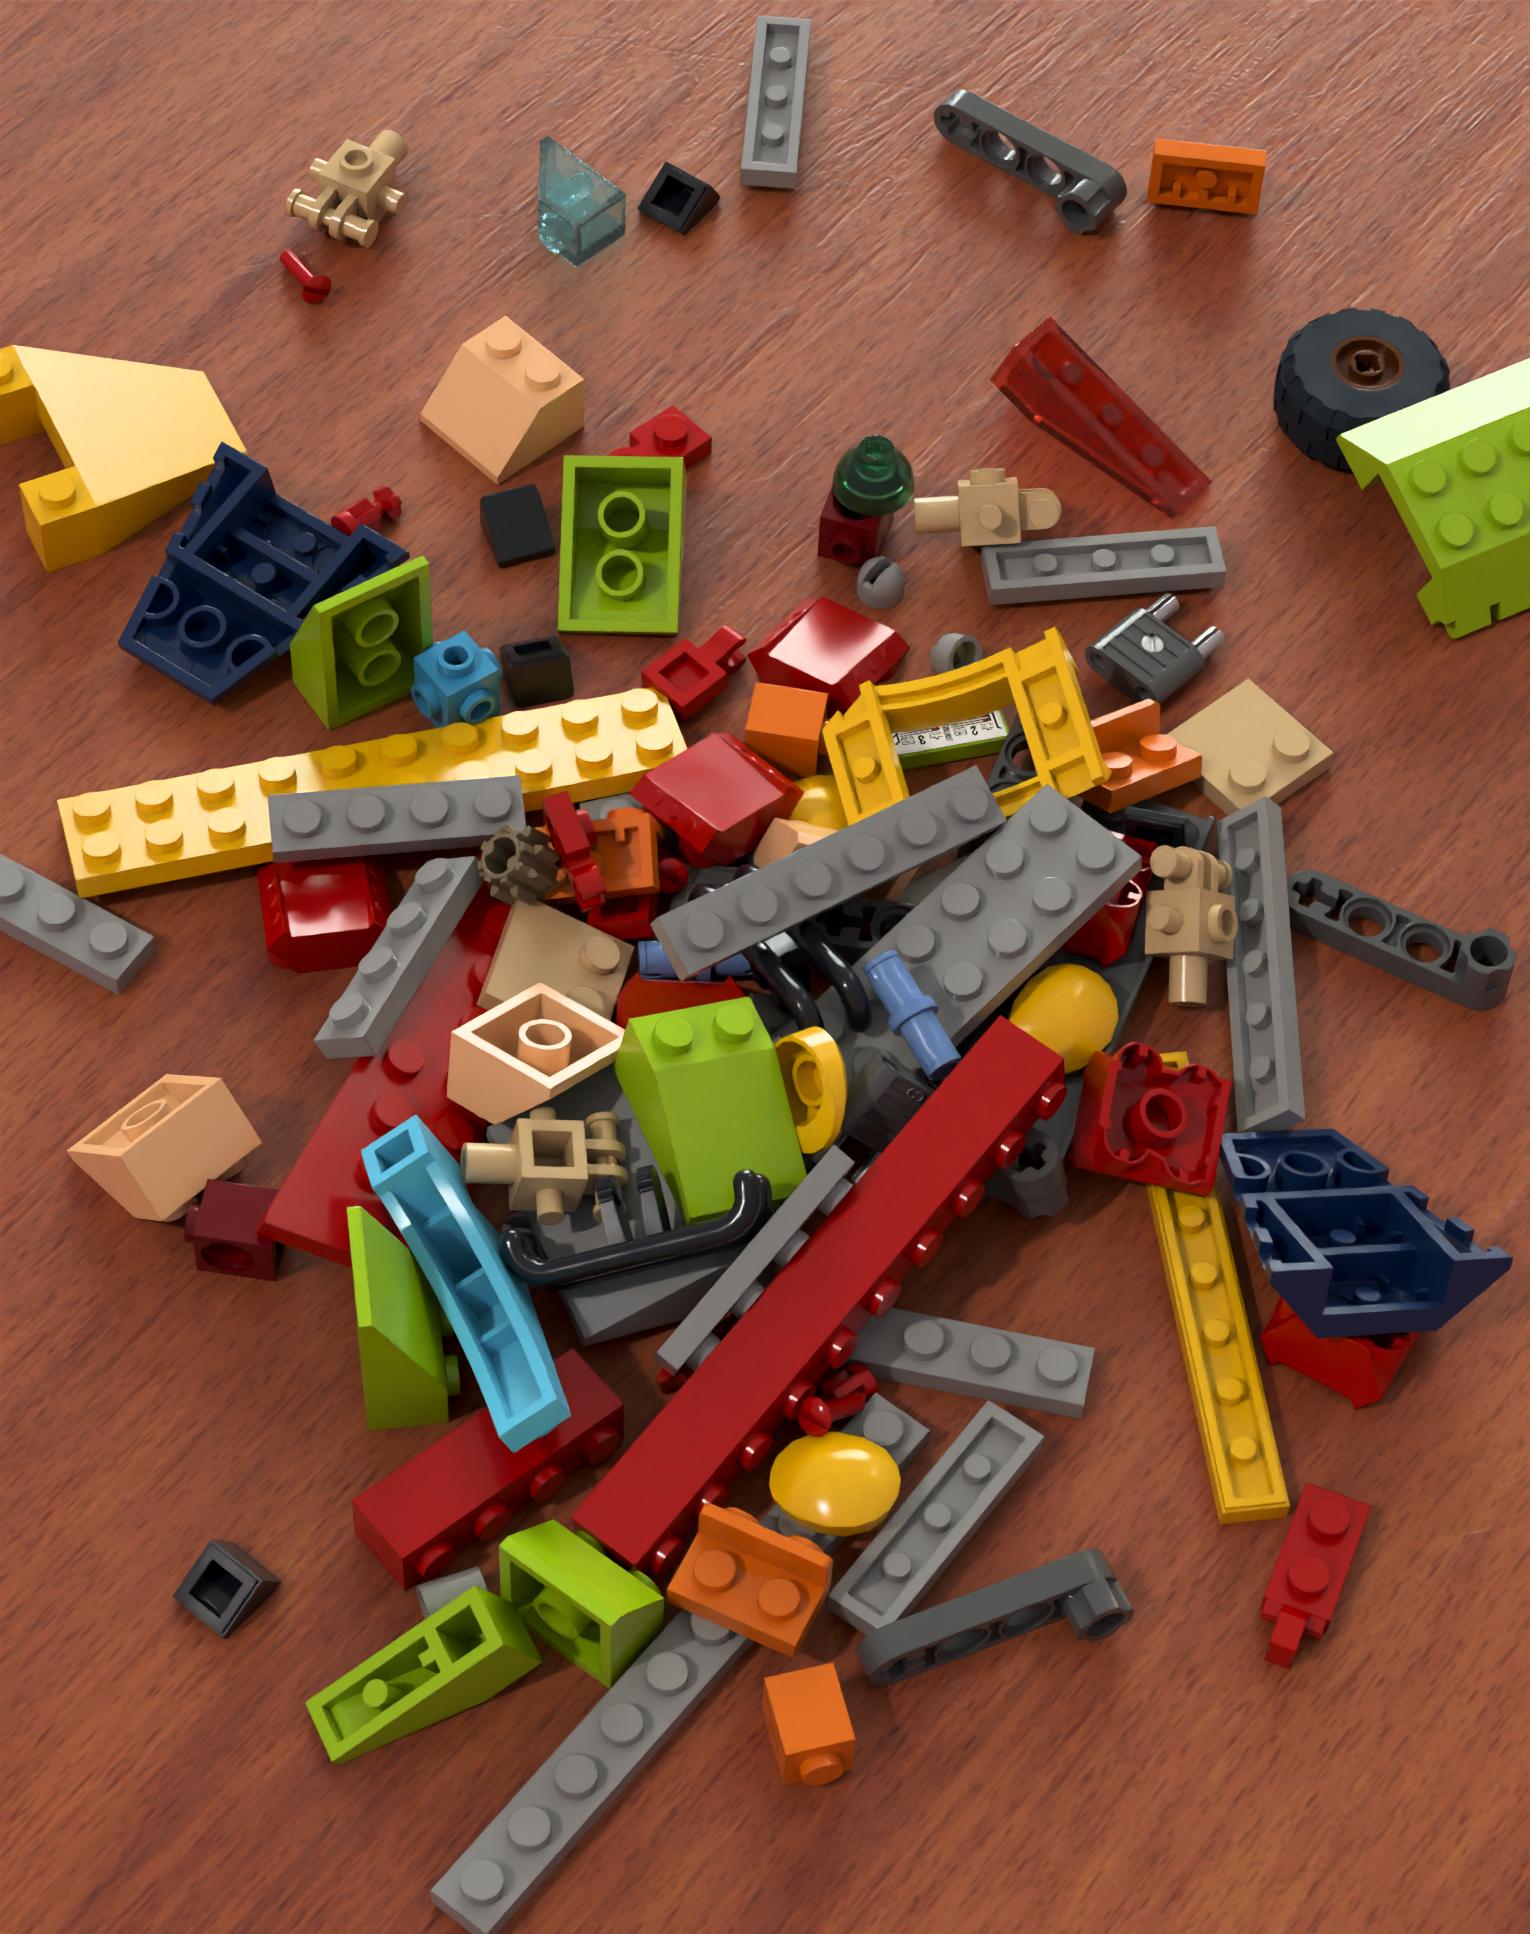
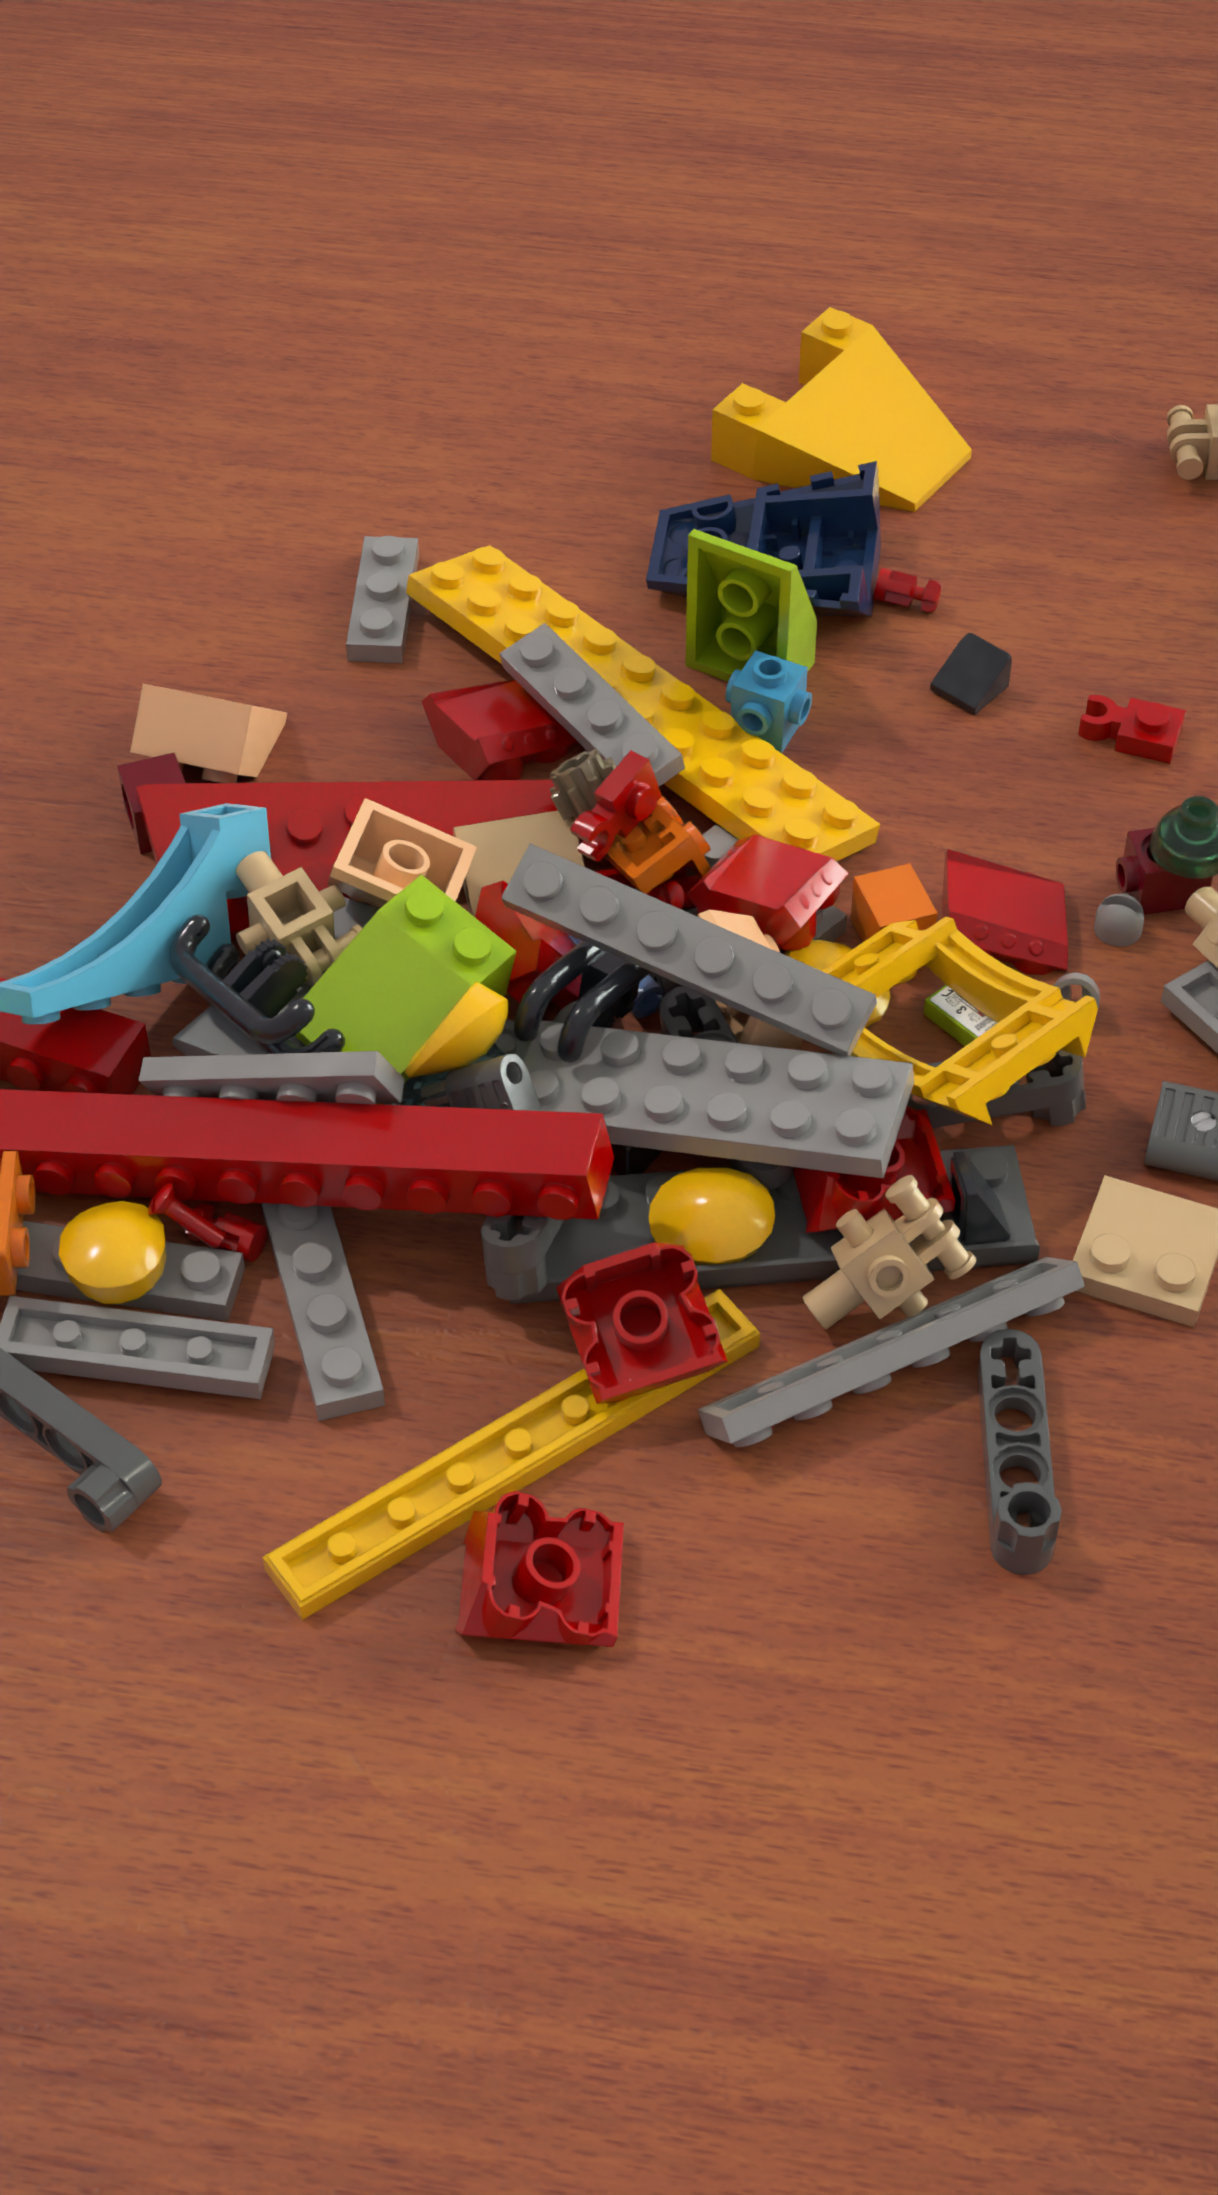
camera: 65 degrees right, 5 degrees down
red piece [280,249,332,304] -> none
light grey plate [314,856,484,1059] -> none
lime slope [347,1206,461,1431] -> none
light nougat slope [420,316,584,485] -> none
black slope [499,635,574,707] -> none
lime slope [558,455,687,635] -> none
red plate [641,624,746,721] -> none
medium blue pin [863,950,962,1082] -> none
orange bracket [1076,699,1202,813] -> none
dark blue wedge [1219,1128,1513,1339] -> none
red hinge [1260,1482,1371,1670] -> none

